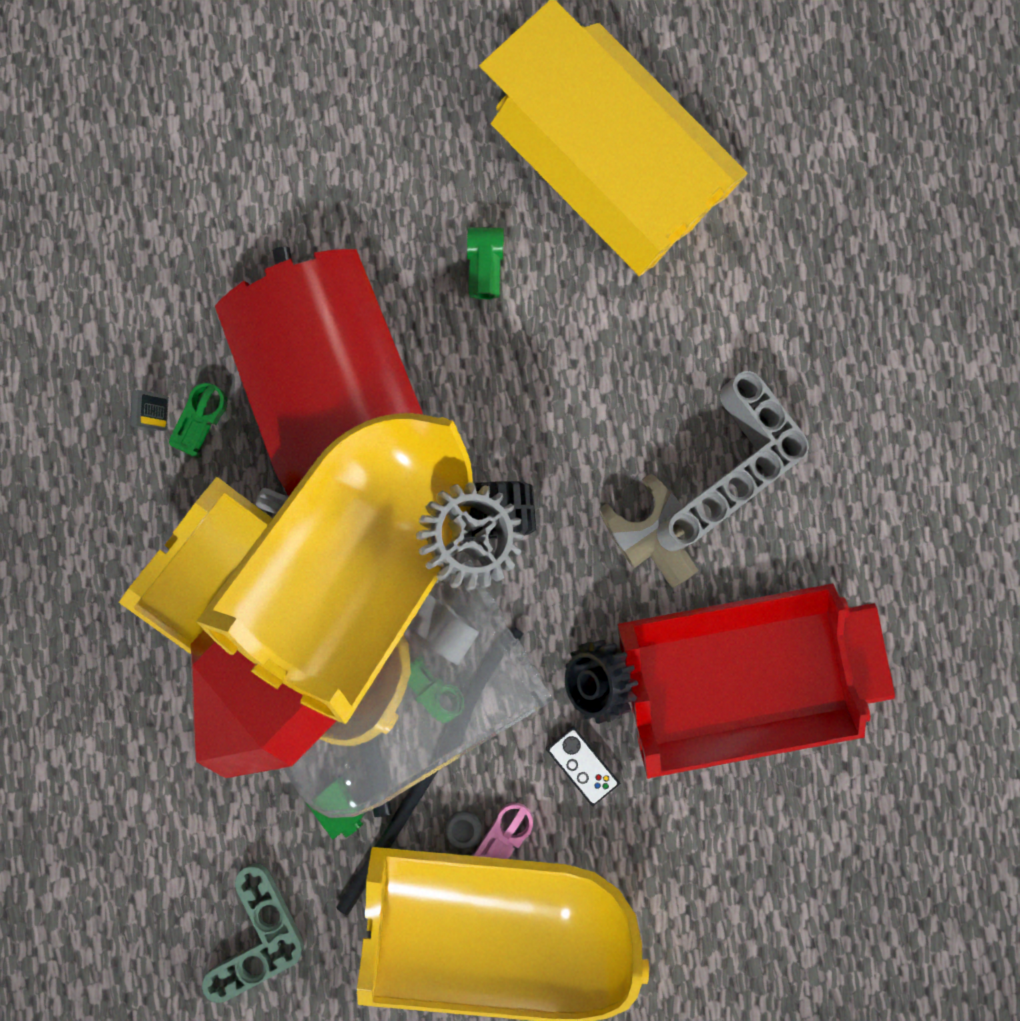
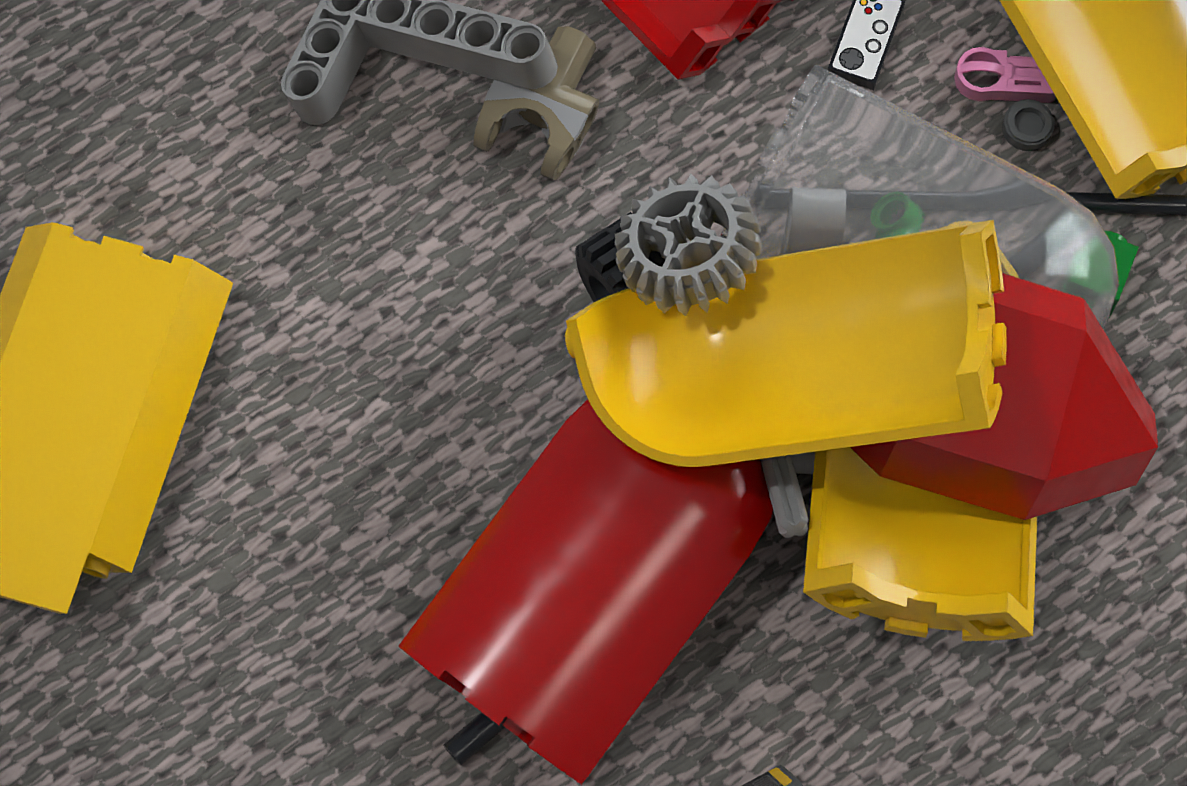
camera: 120 degrees left, 15 degrees down
green piece [169,383,228,458] -> none
green piece [467,227,504,300] -> none
black gear [564,640,638,724] -> none

